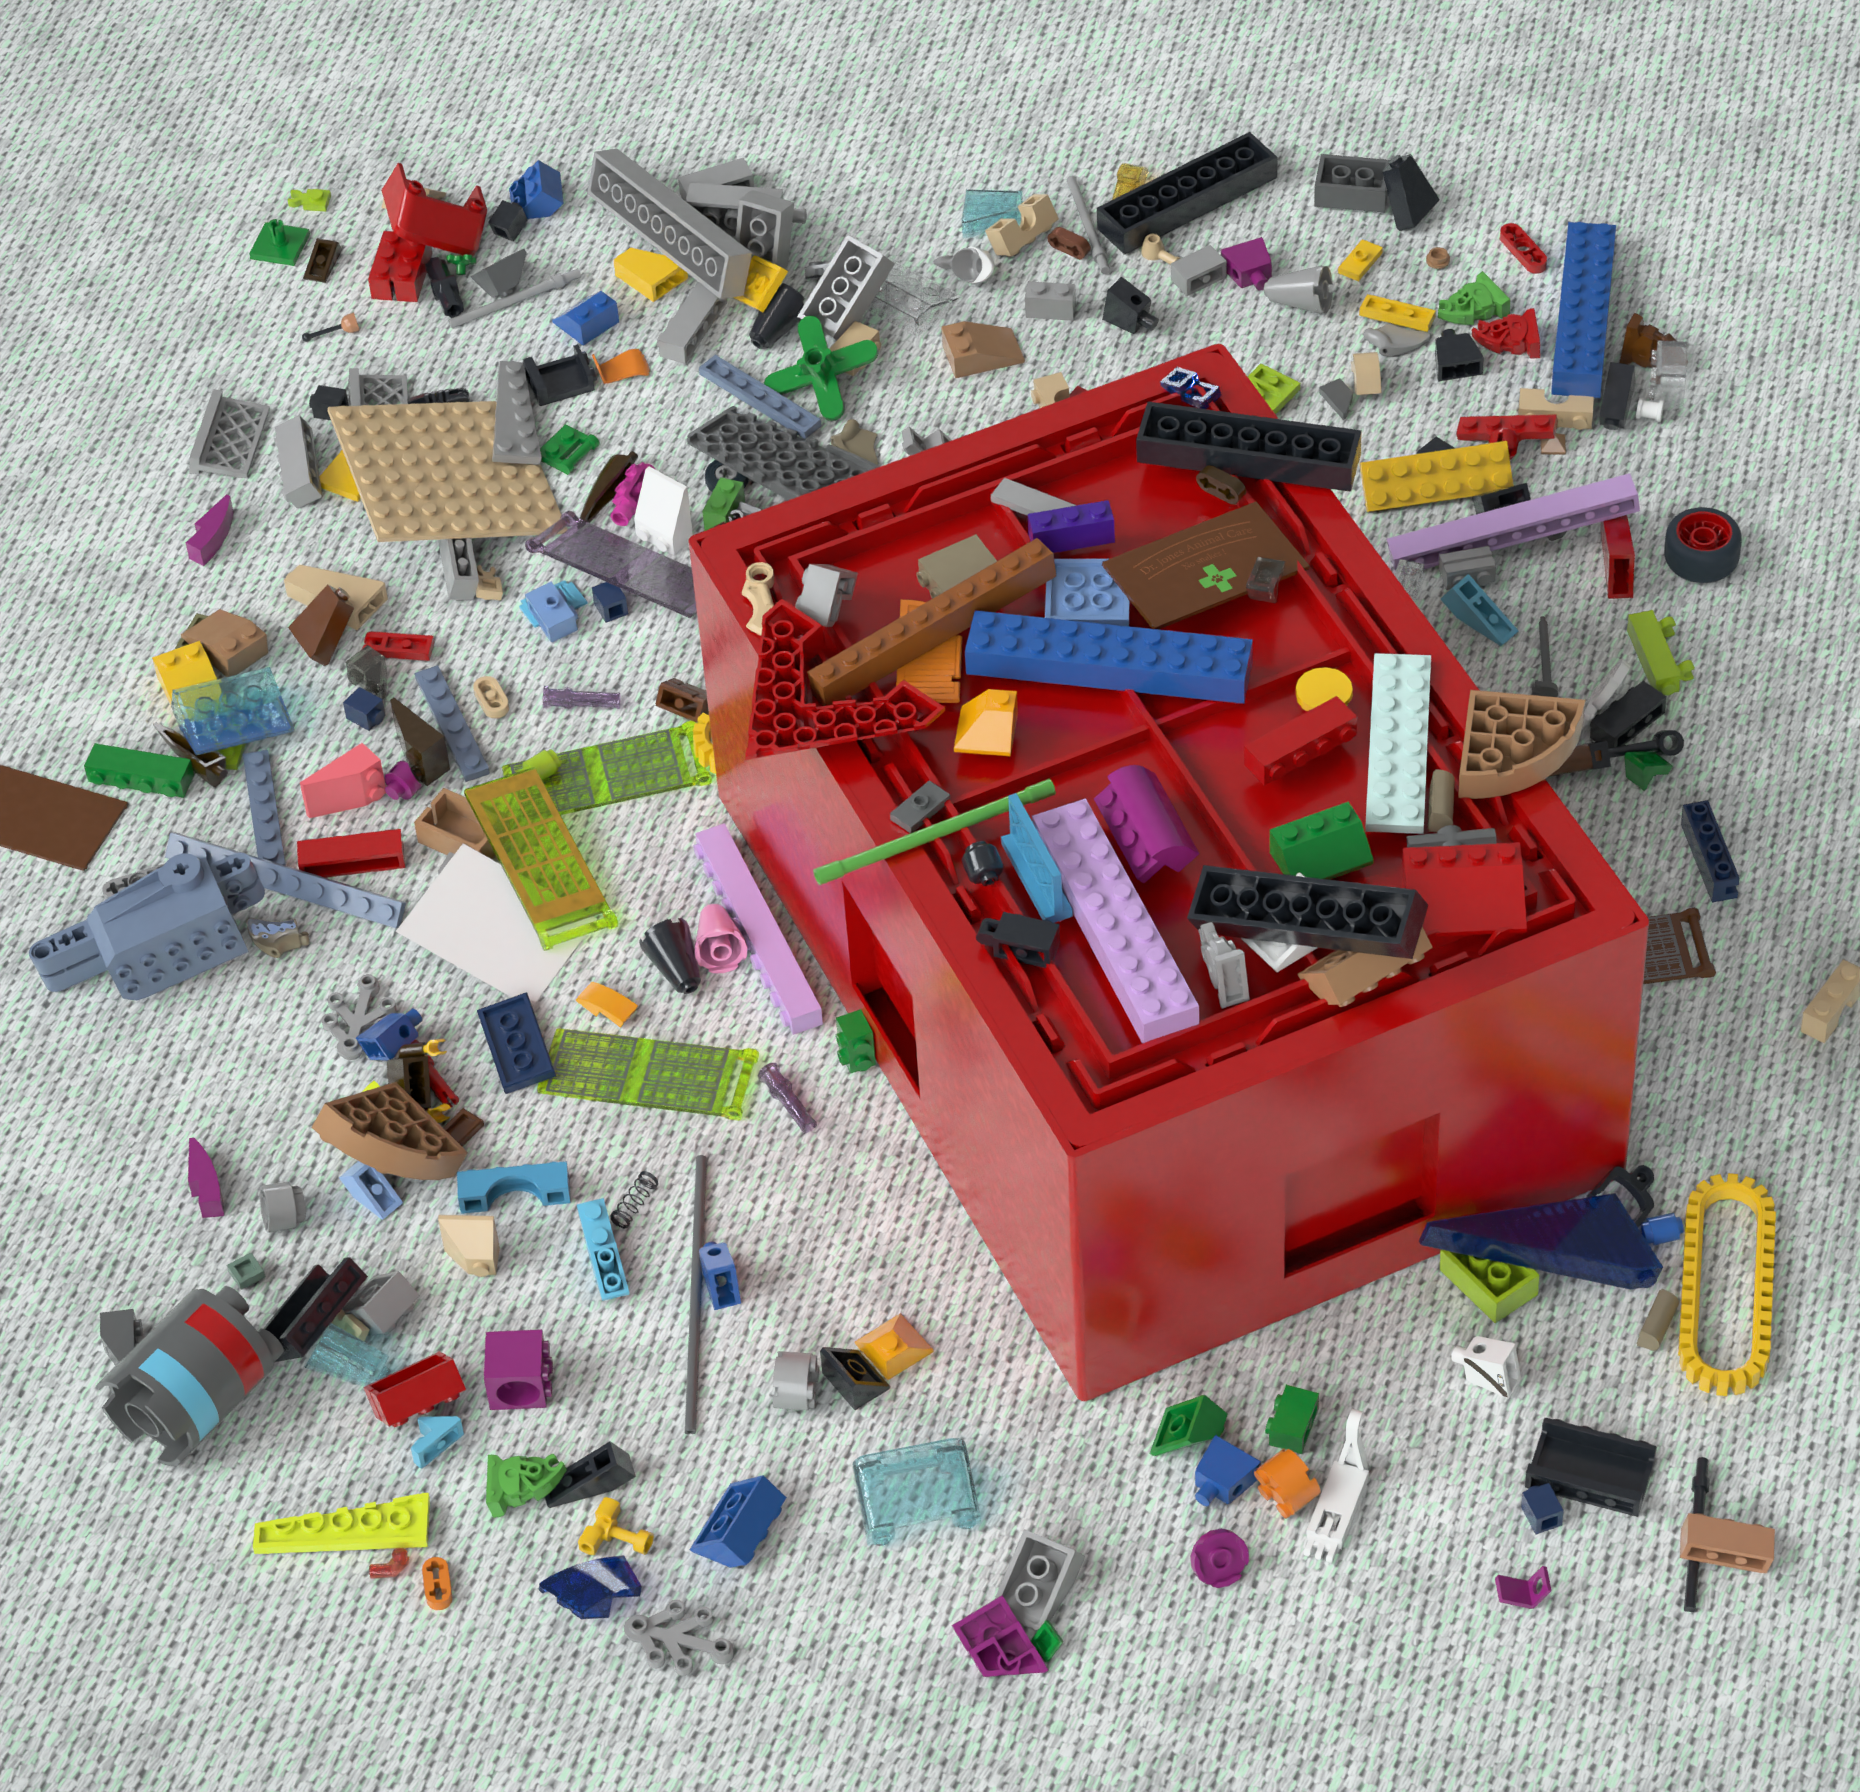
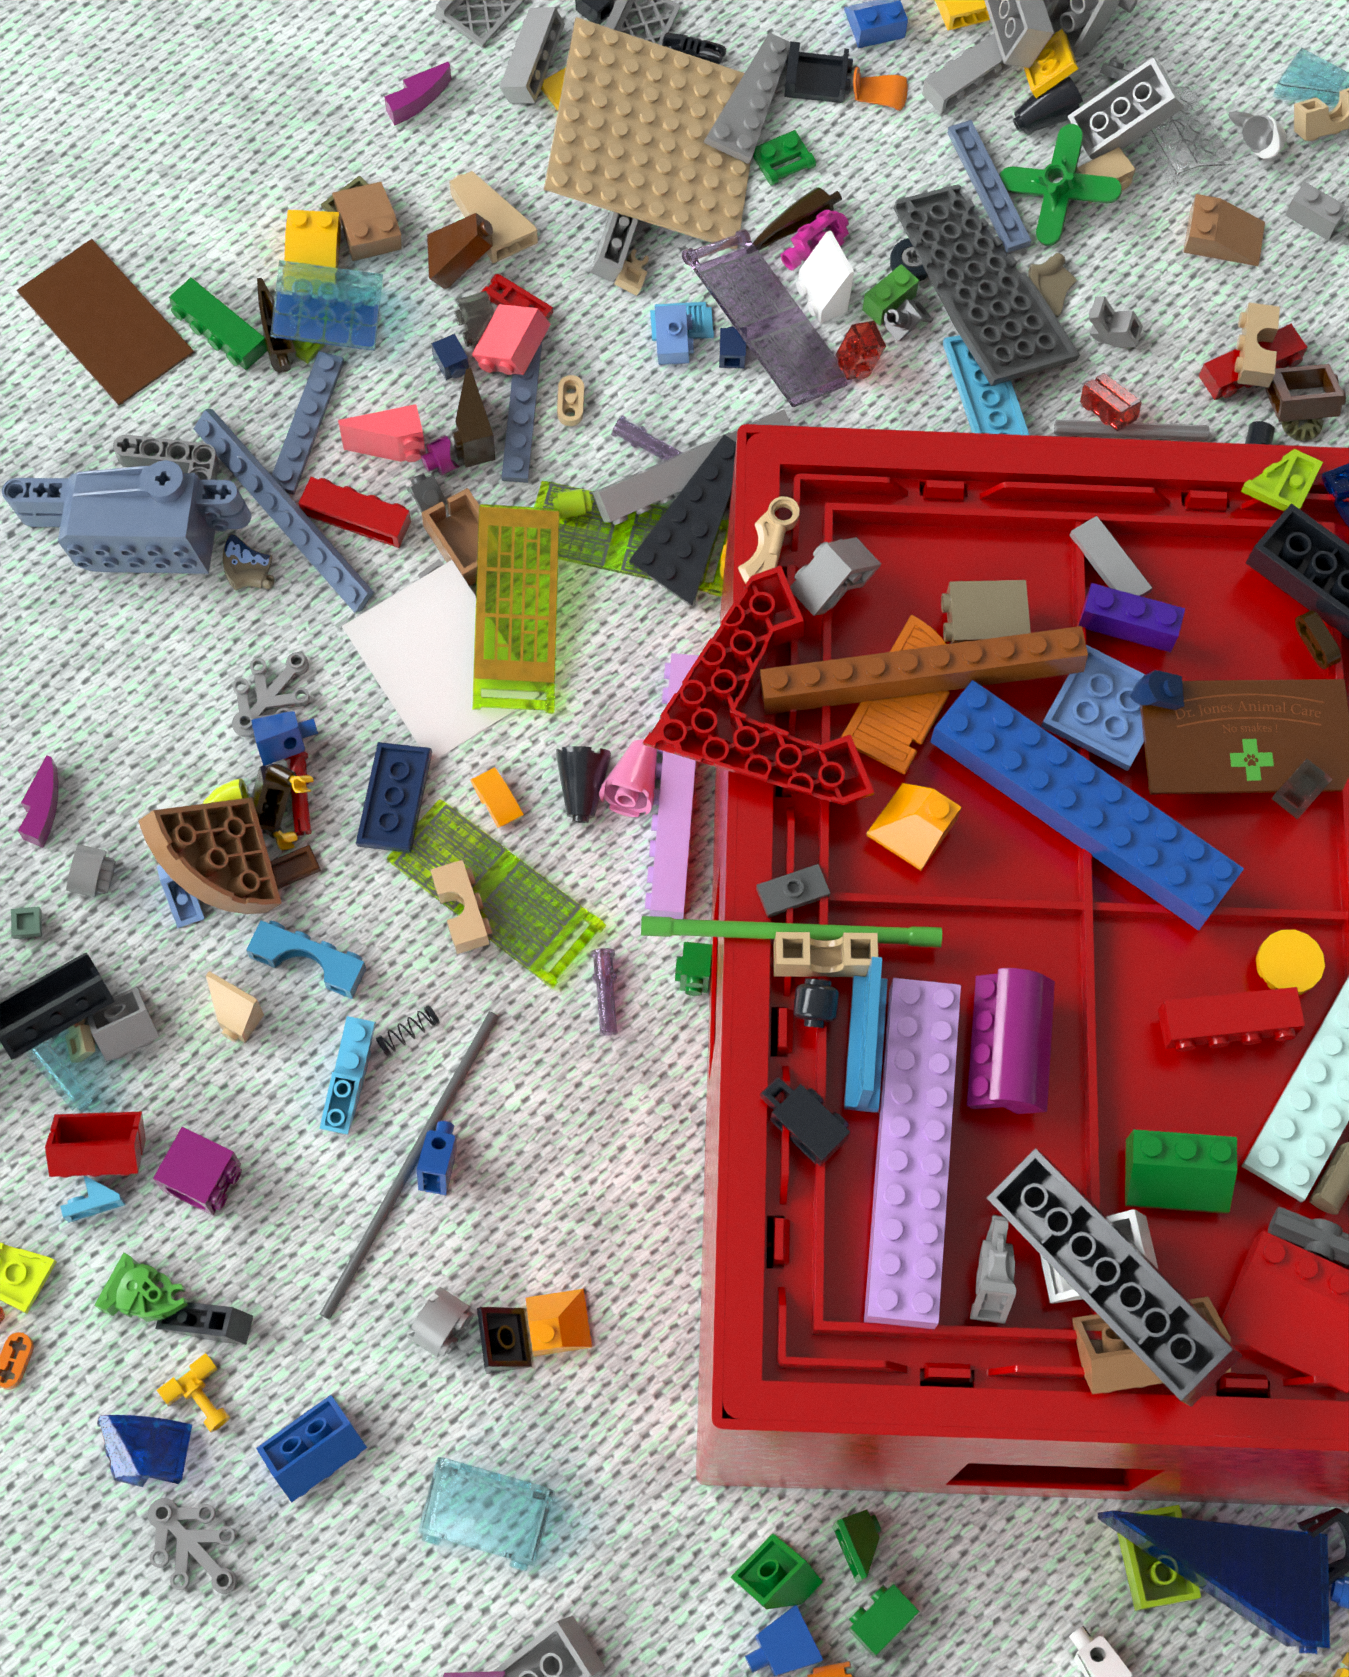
camera: 20 degrees right, 20 degrees up
none -> dark grey bracket [406,473,447,513]
none -> tan arch [431,860,492,954]
none -> coral brick [472,304,551,375]
none -> light grey brick [592,409,791,525]
none -> black wing [629,435,736,608]
none -> tan arch [774,932,878,977]
none -> green slope [832,1509,881,1584]
none -> dark blue plate [1130,670,1184,710]
none -> lime wing [1241,449,1323,511]

